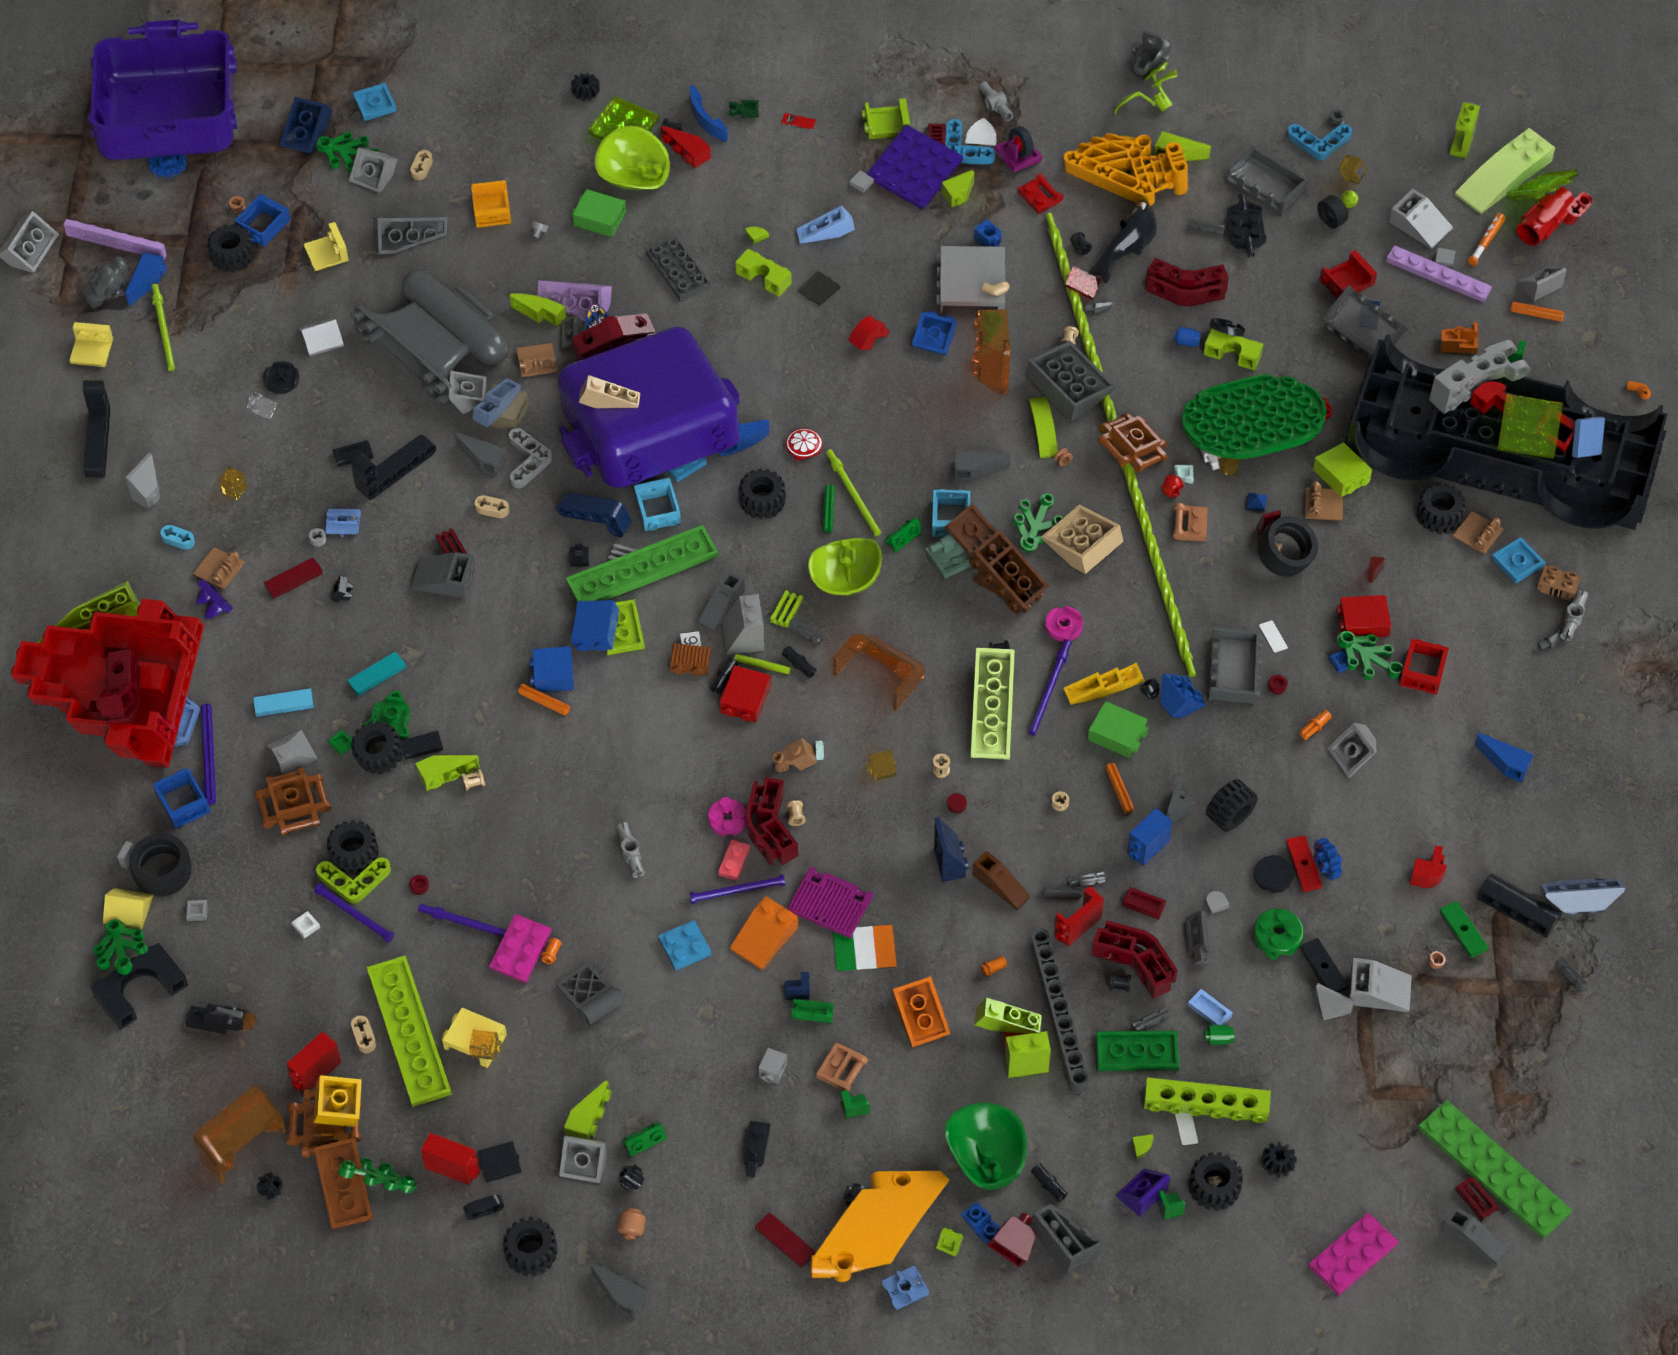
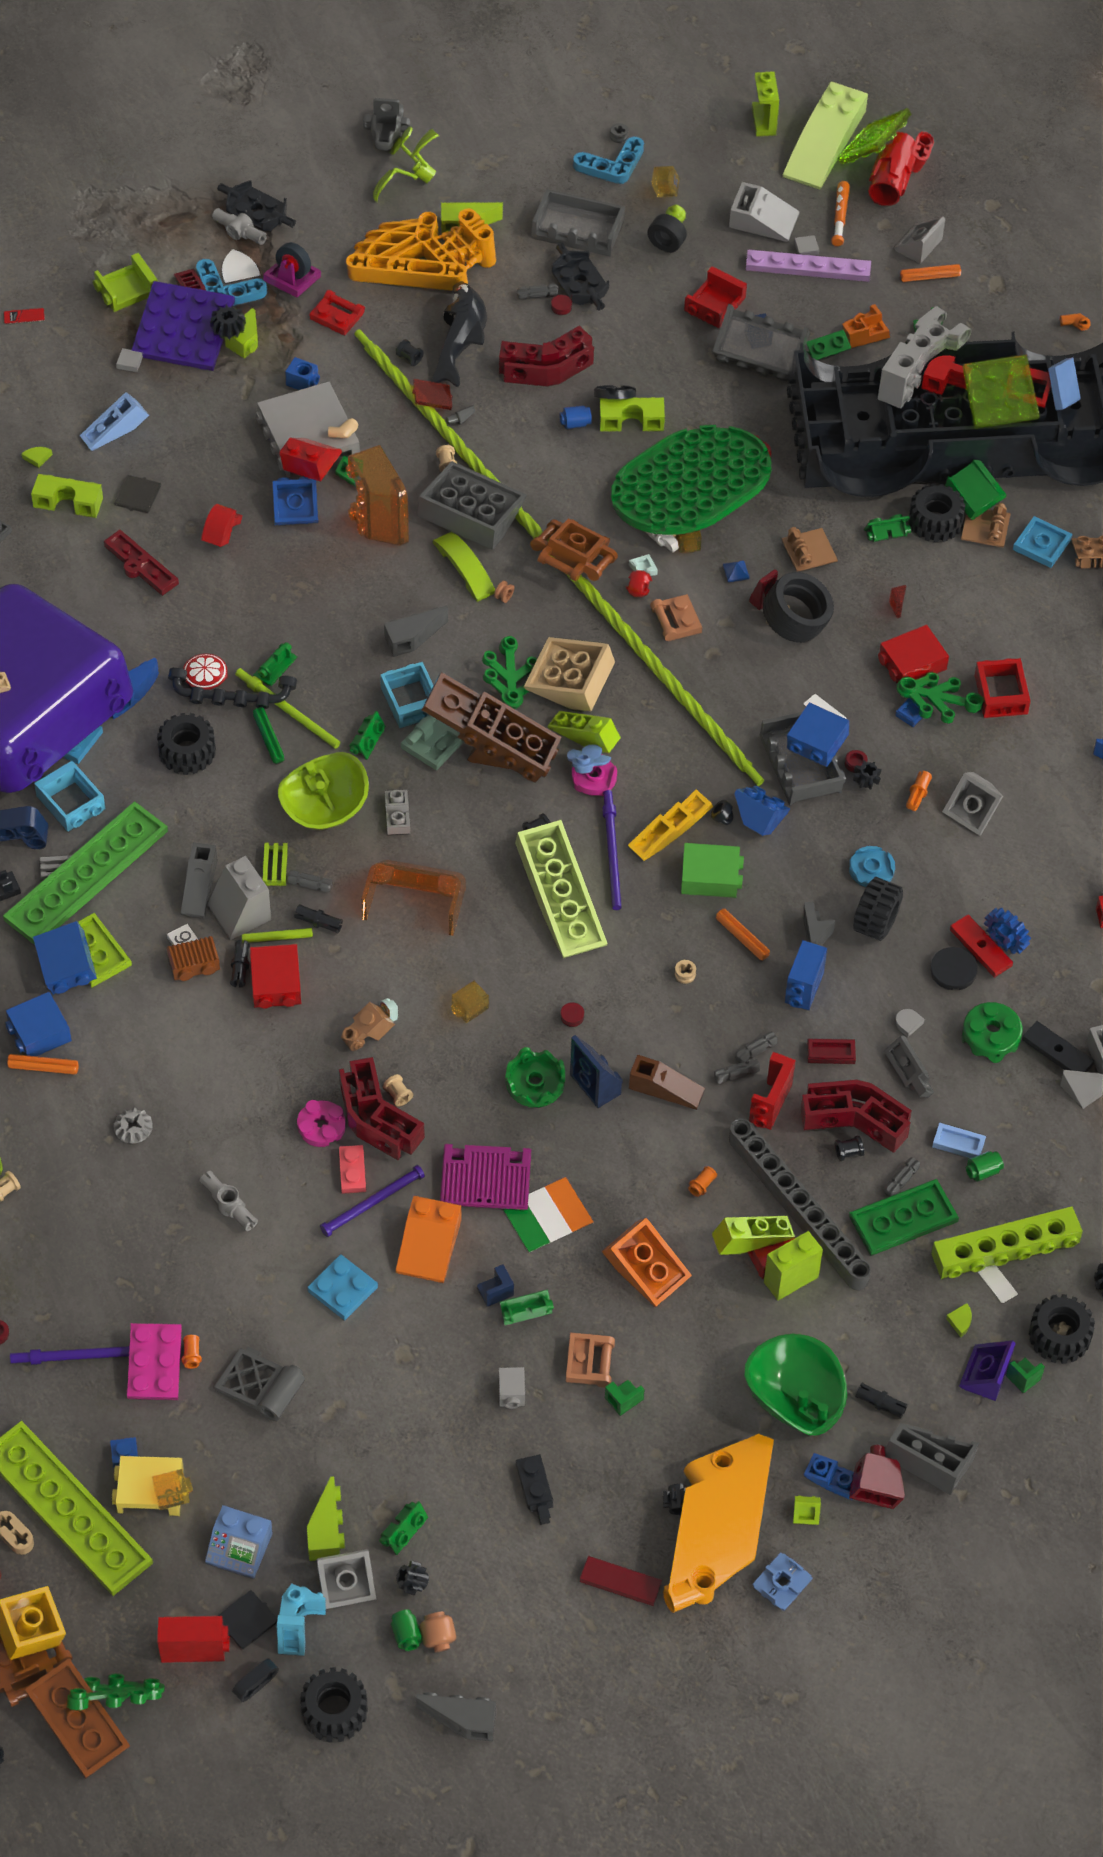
camera: 25 degrees left, 0 degrees up
tan bush [932,753,950,779] -> none
lime brick [1313,442,1372,497] -> none
none -> dark red hinge [104,530,179,596]
none -> blue plate [110,1437,138,1468]
none -> light grey gear [113,1107,153,1143]
none -> black bar [168,668,297,709]
none -> medium blue slope [205,1505,273,1579]
none -> black gear [210,304,246,340]
none -> black plate [217,180,296,231]
none -> green hinge [253,642,298,686]
none -> medium azure tile [277,1584,326,1656]
none -> red slope [279,437,342,482]
none -> light grey slope [385,790,410,835]
none -> green brick [391,1610,423,1651]
none -> green plate [505,1047,565,1108]
none -> lime slope [548,711,621,753]
none -> dark red tile [551,295,572,315]
none -> medium blue plate [567,745,611,773]
none -> blue piece [787,702,849,767]
none -> green hinge [806,330,852,360]
none -> dark azure tile [849,846,895,887]
none -> black gear [853,760,882,790]
none -> green hinge [864,514,911,542]
none -> green slope [945,460,1007,520]

